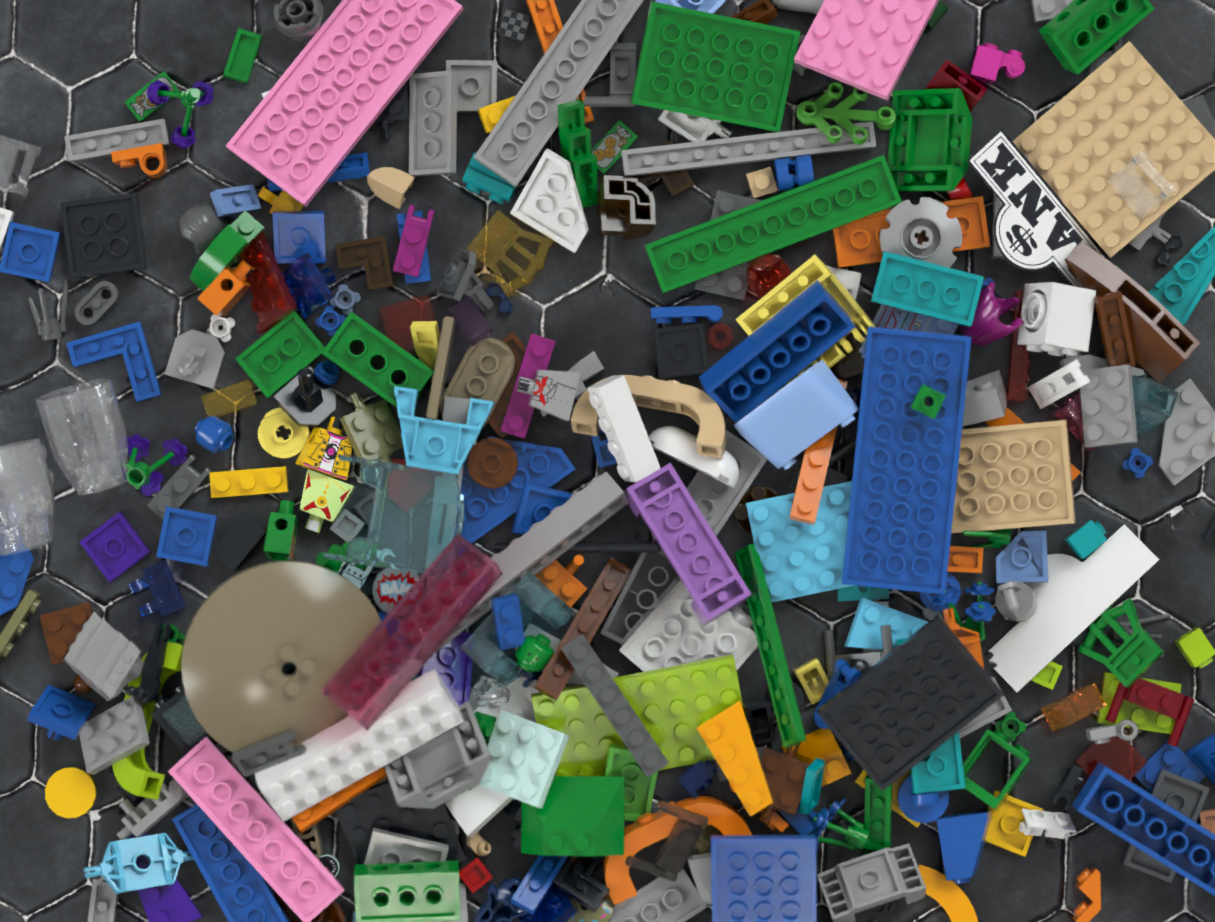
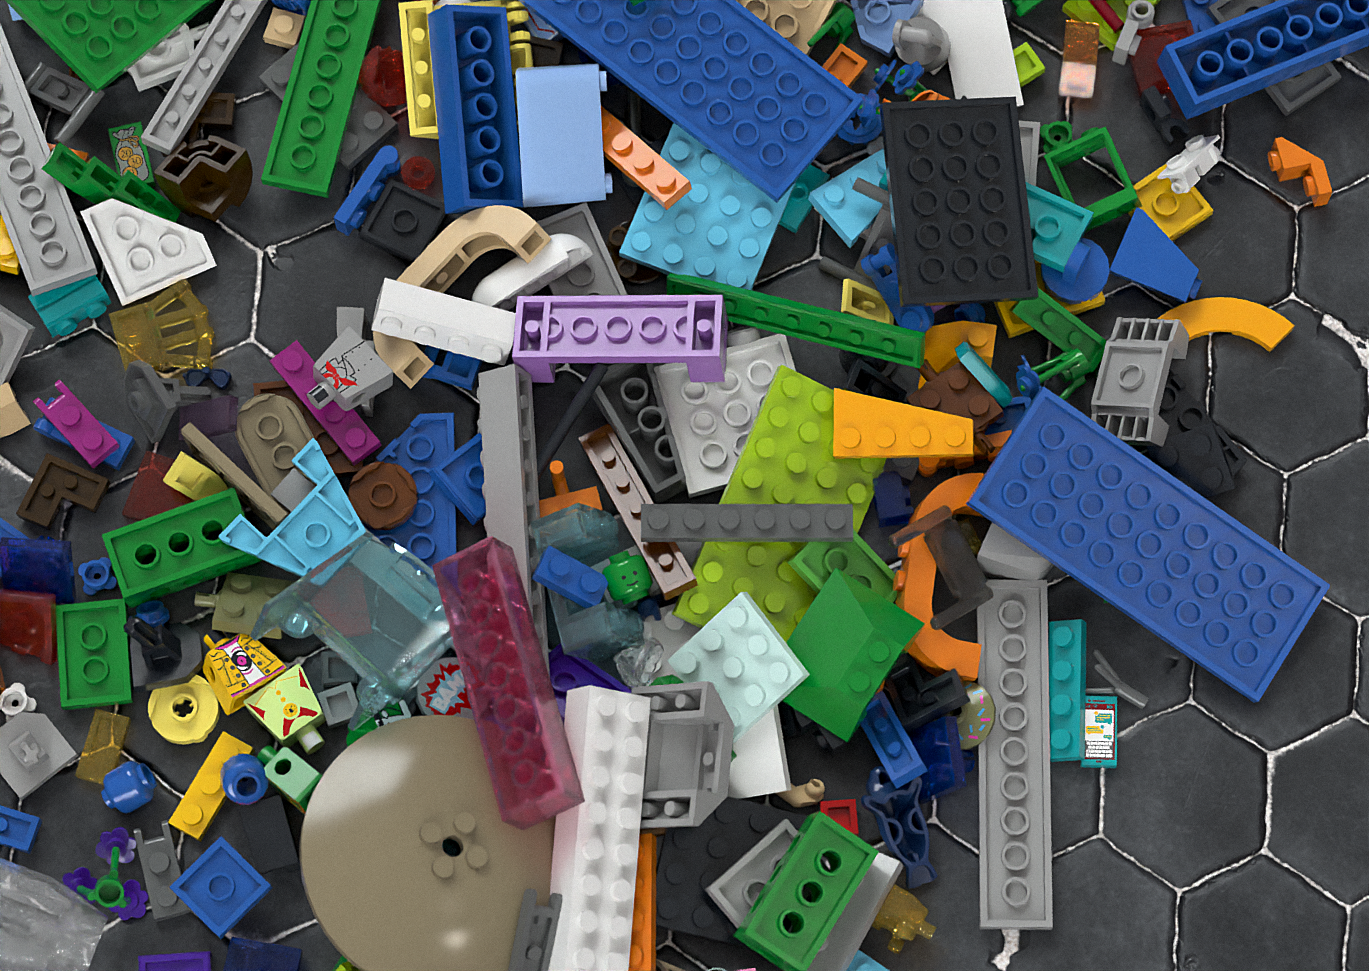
camera: 55 degrees left, 15 degrees down
sand blue plate [330,284,361,315] -> none
none -> blue head [220,754,268,805]

